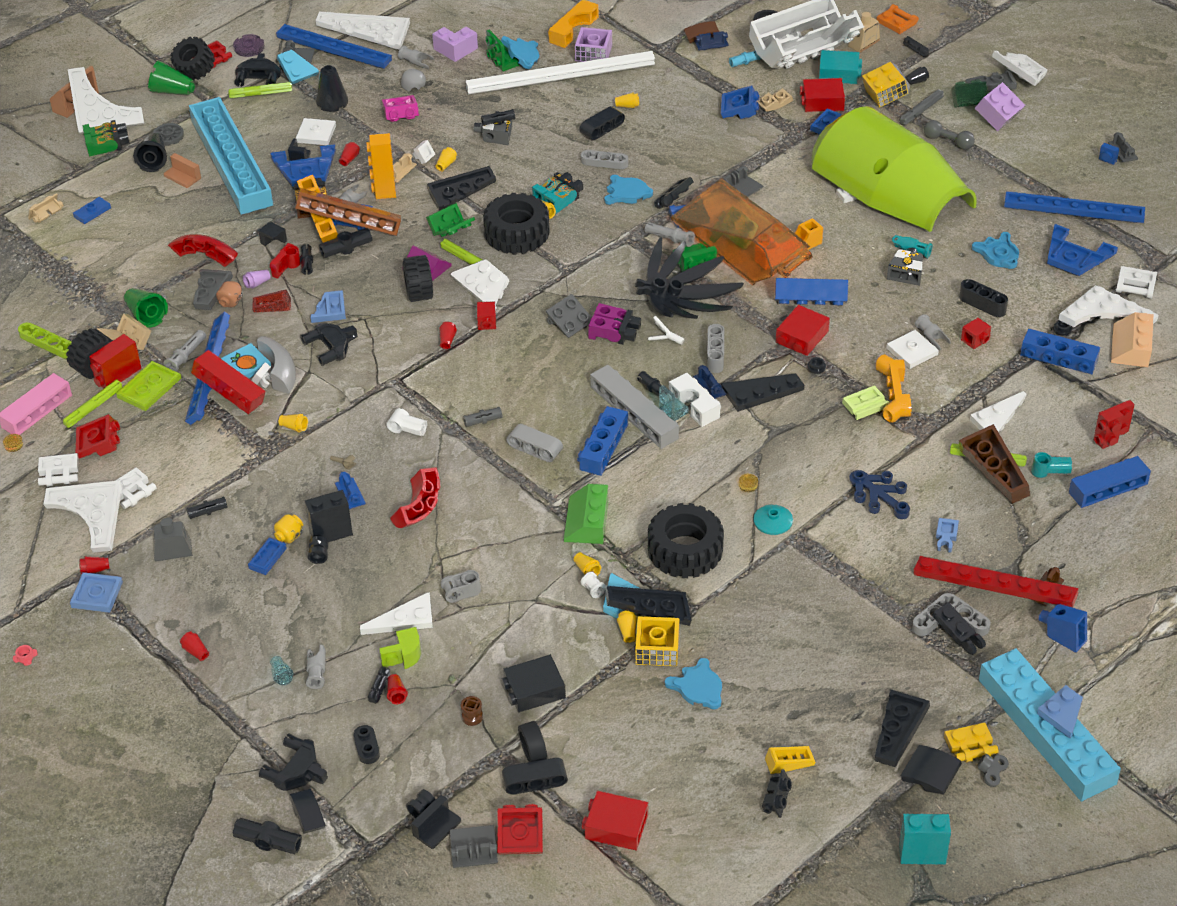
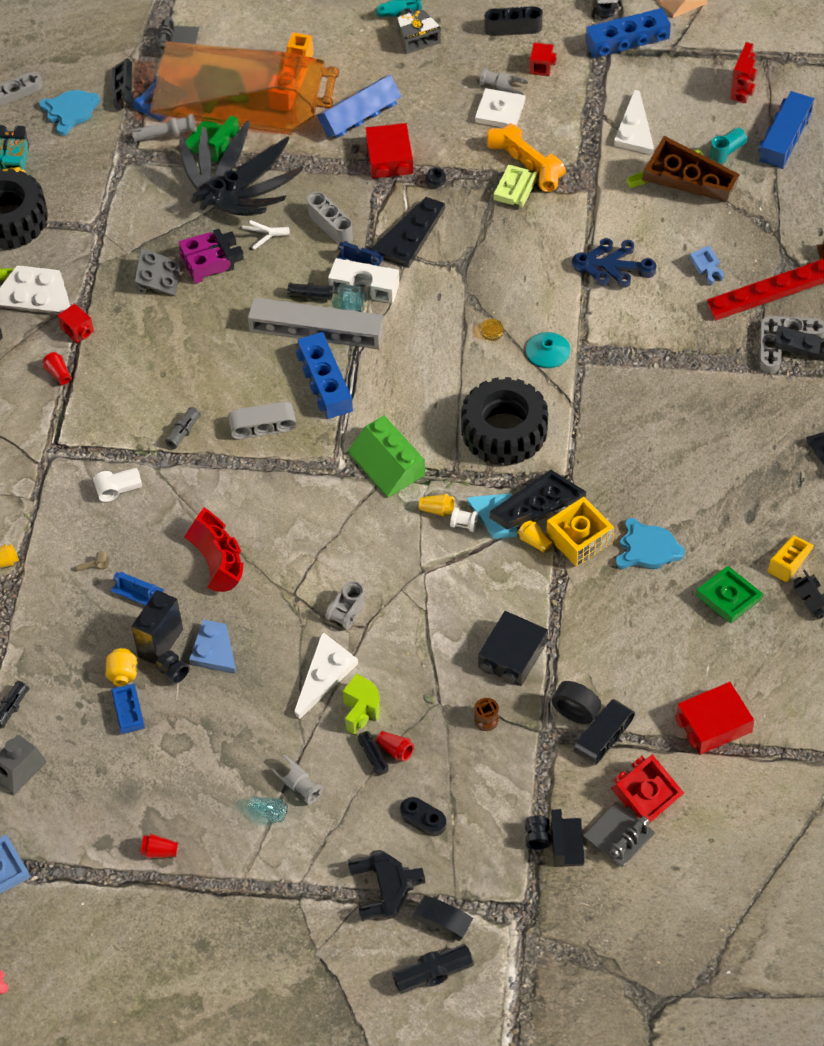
camera: 40 degrees left, 10 degrees up
none -> medium blue wing [189,620,236,673]
none -> green plate [695,566,764,624]

